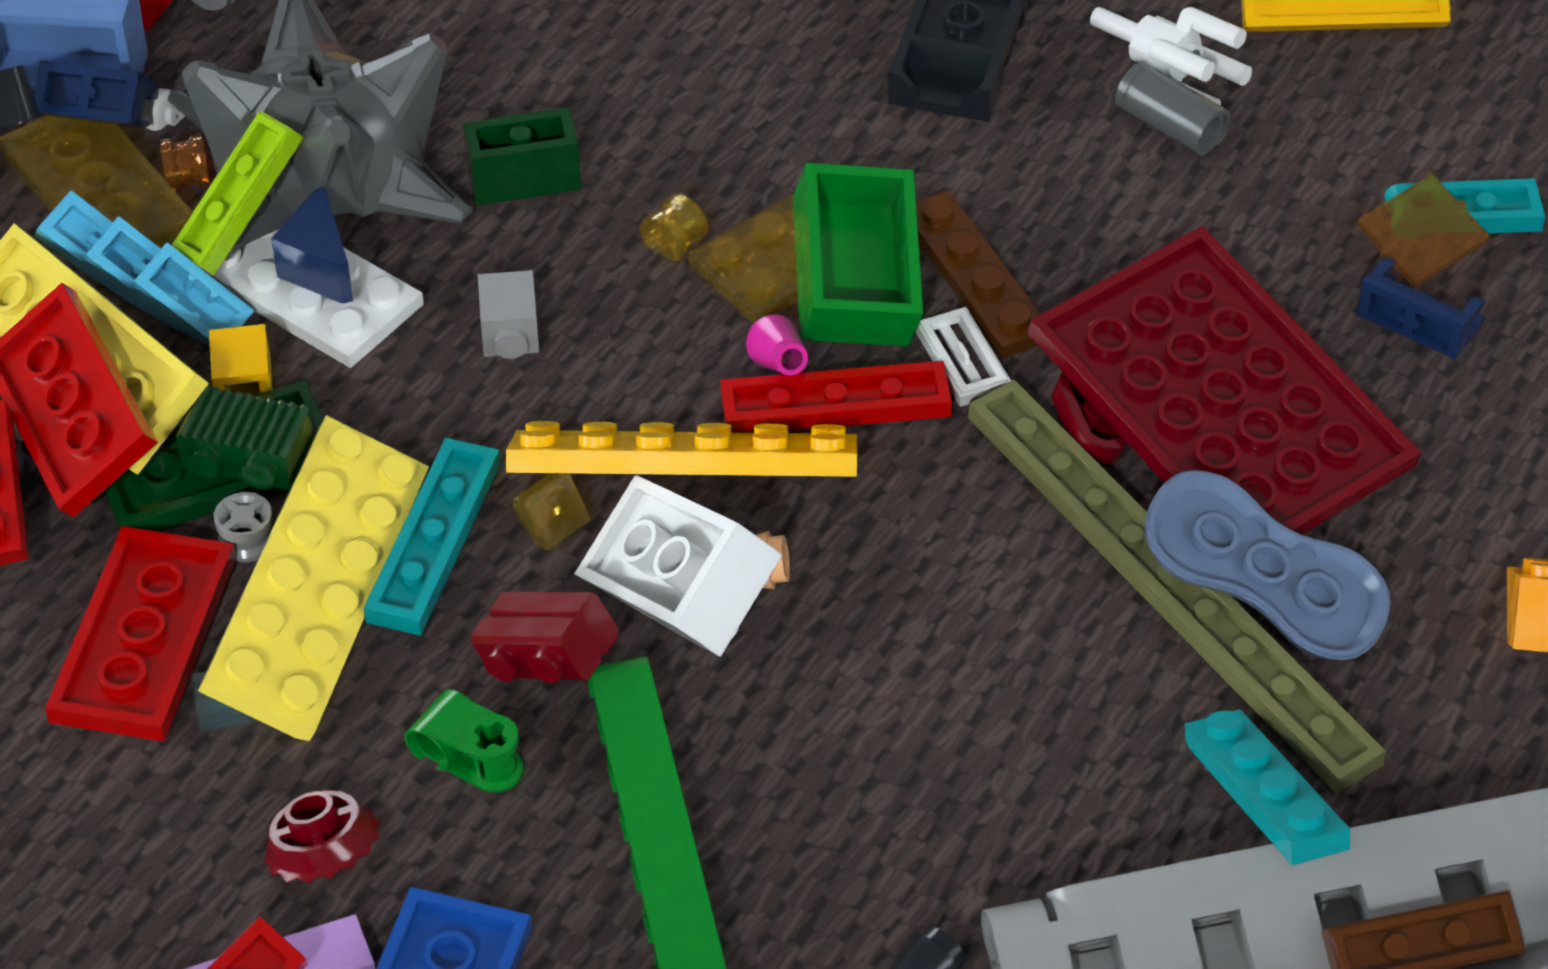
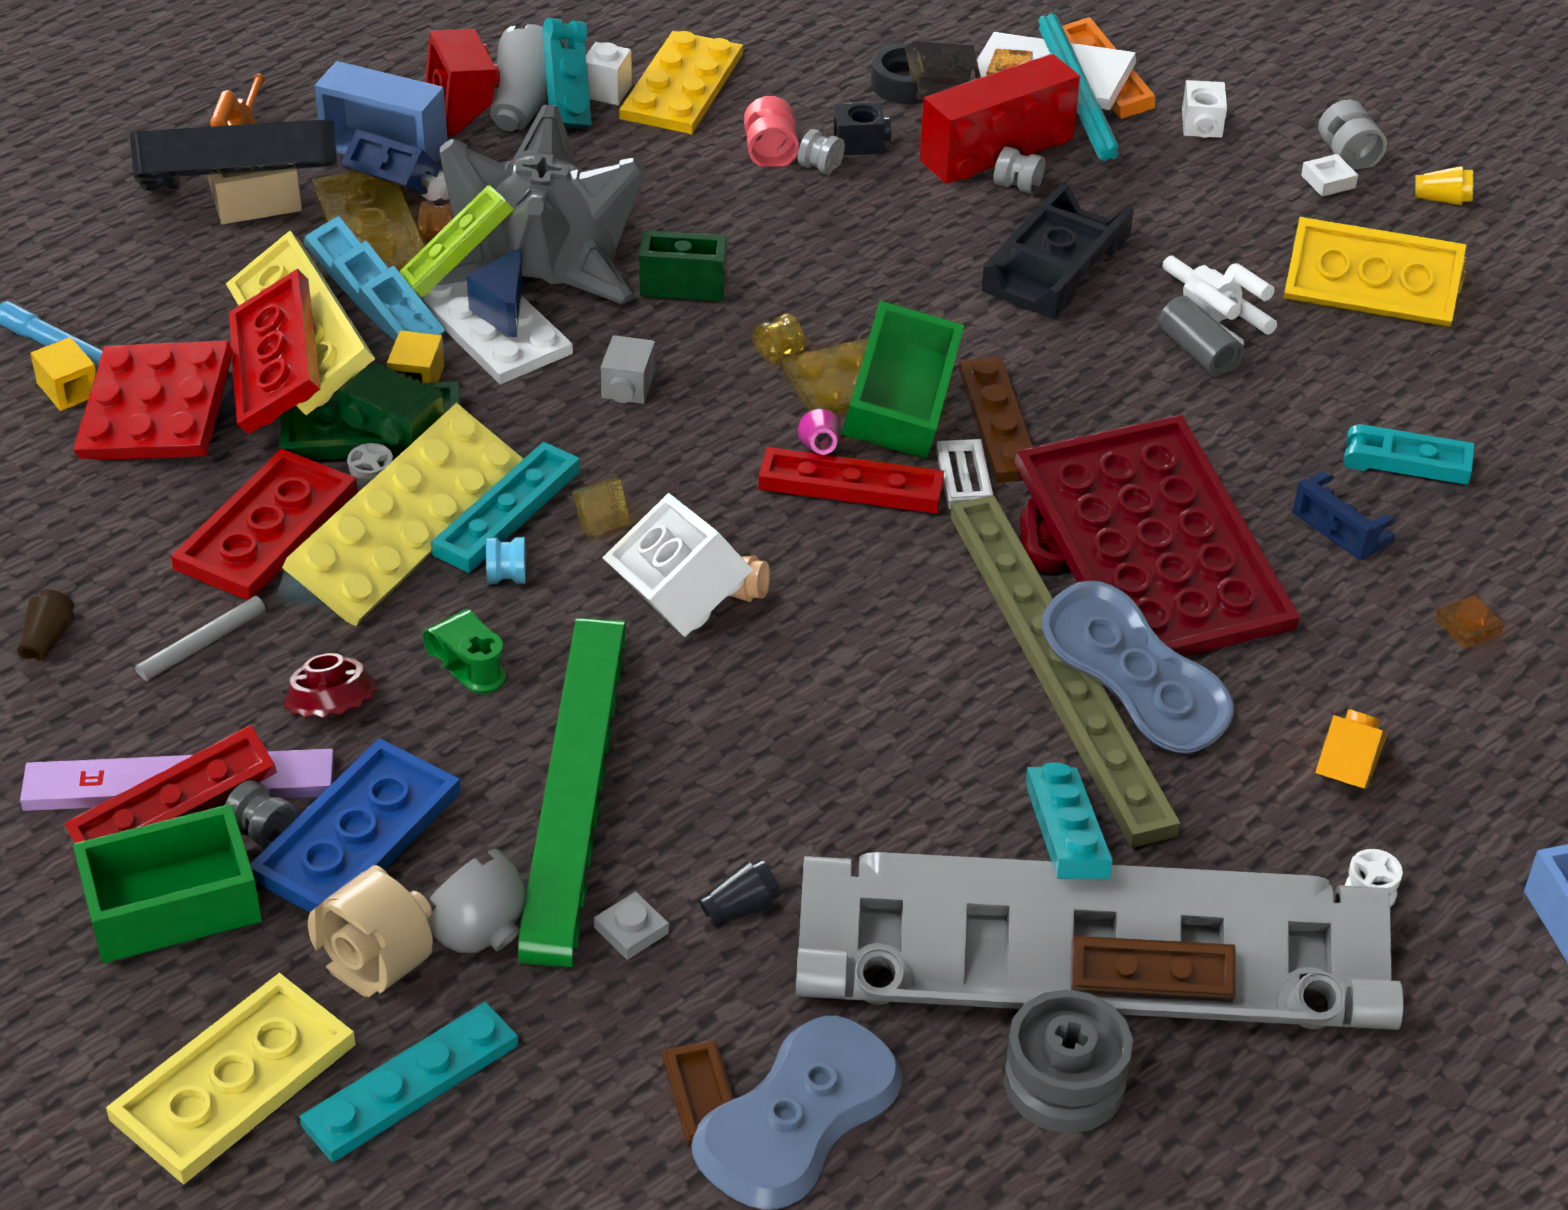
camera: 15 degrees right, 5 degrees down
dark red brick [471,592,619,683] -> none
yellow plate [506,421,857,477] -> none
clear orange piece [1357,174,1490,287] -> none
none -> light grey bar [135,596,265,682]
none -> medium azure wheel [486,537,526,584]

